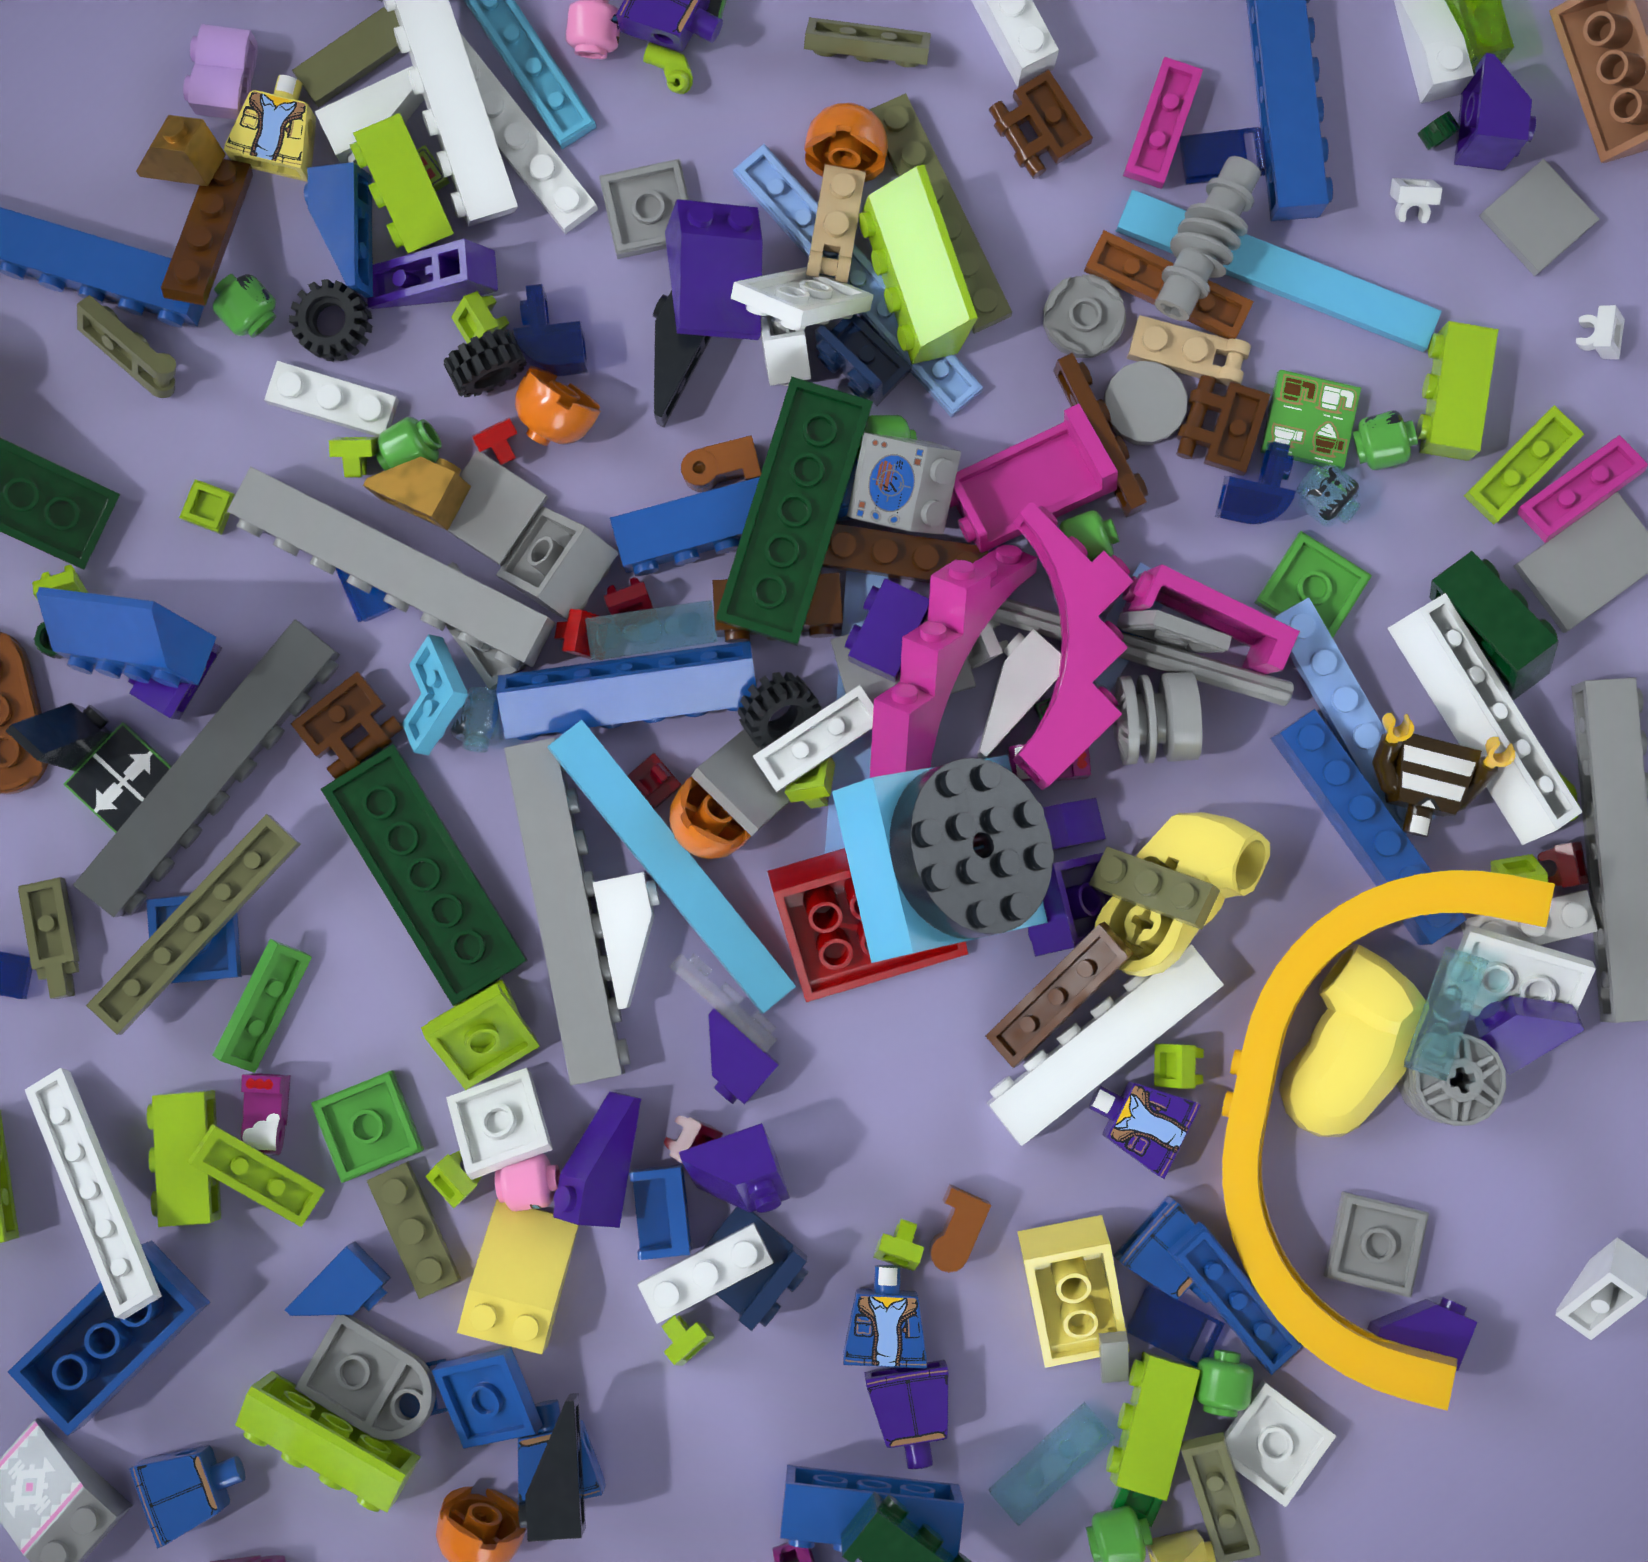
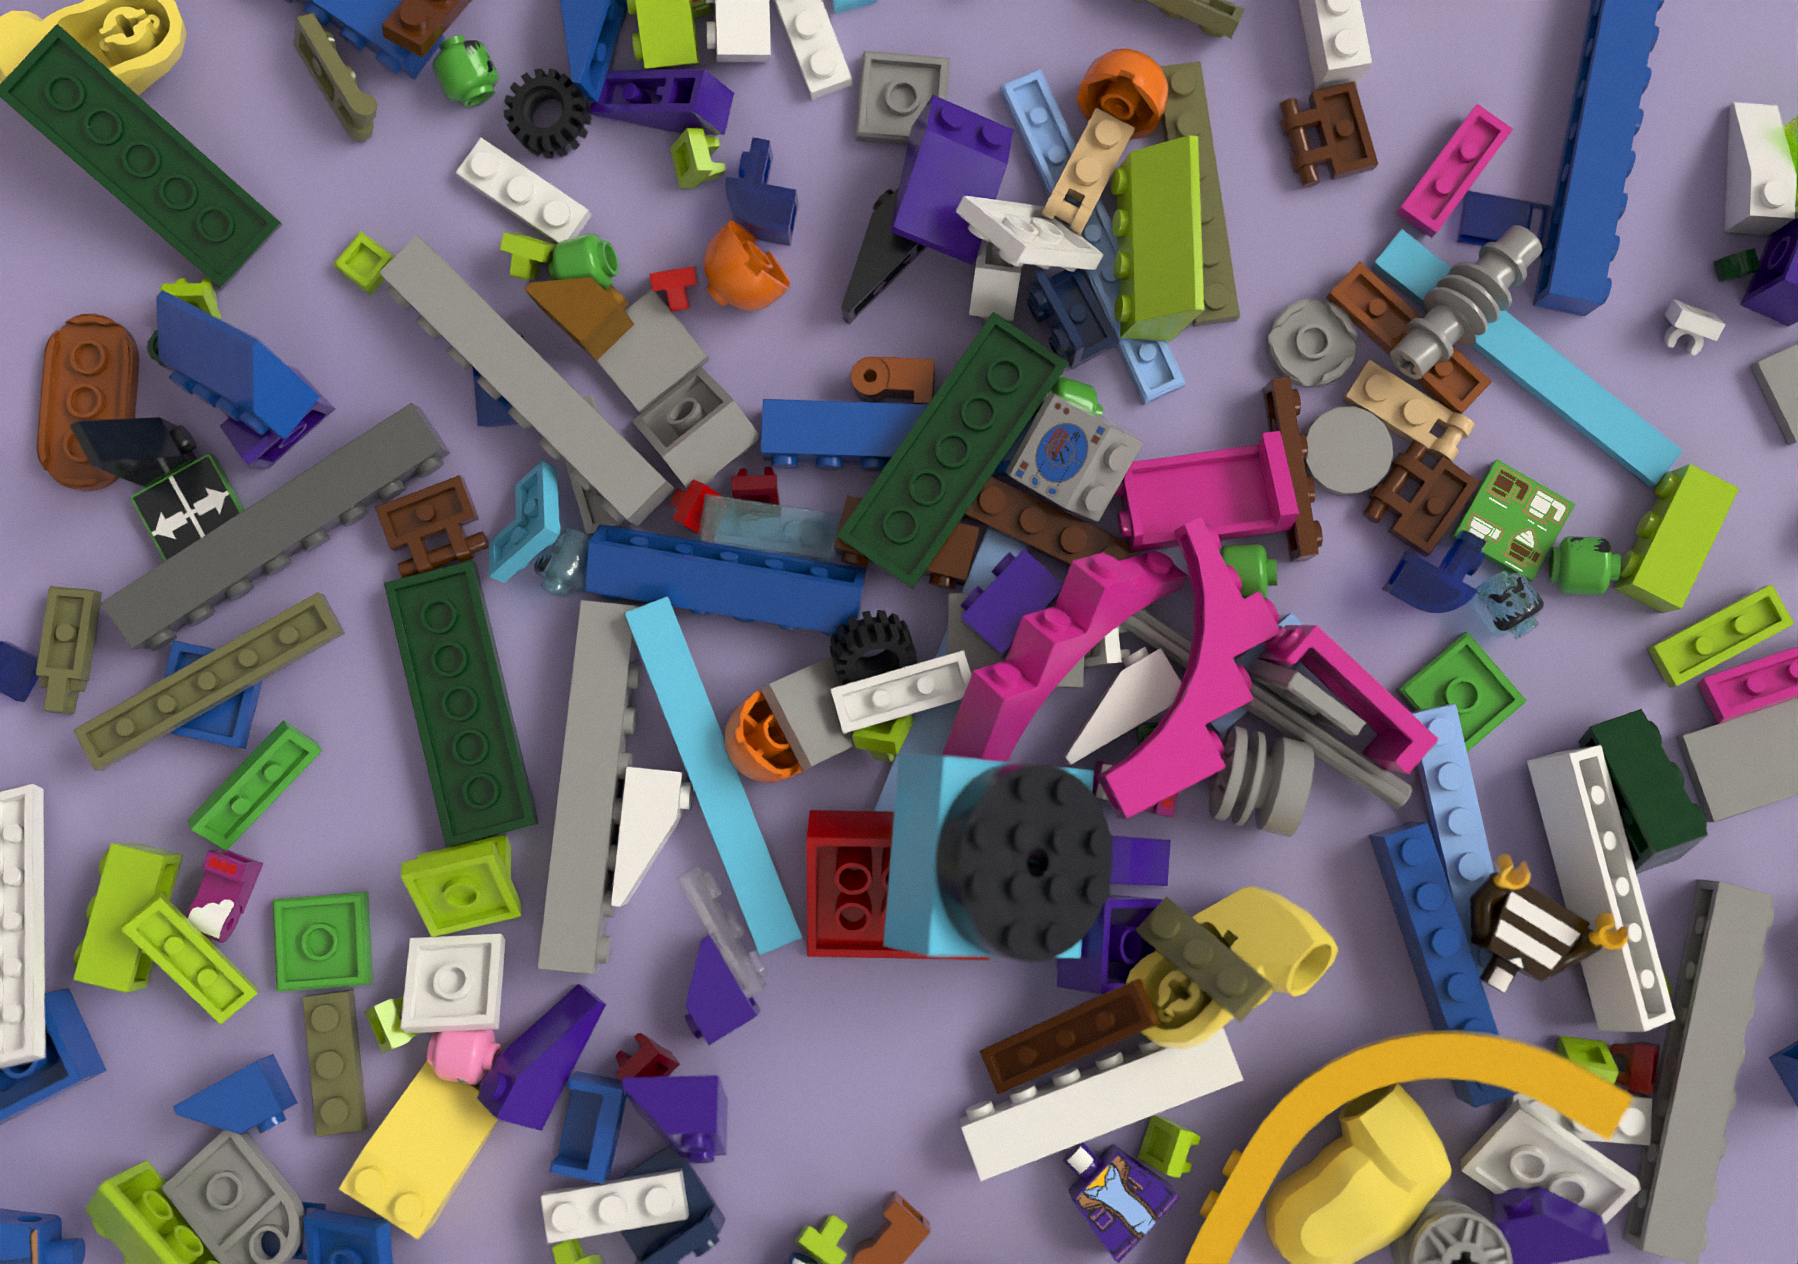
camera: 20 degrees right, 0 degrees up
black tyre [444,329,527,397] -> none
dark red tile [627,753,682,810] -> none
clear light blue plate [1404,946,1489,1081] -> none

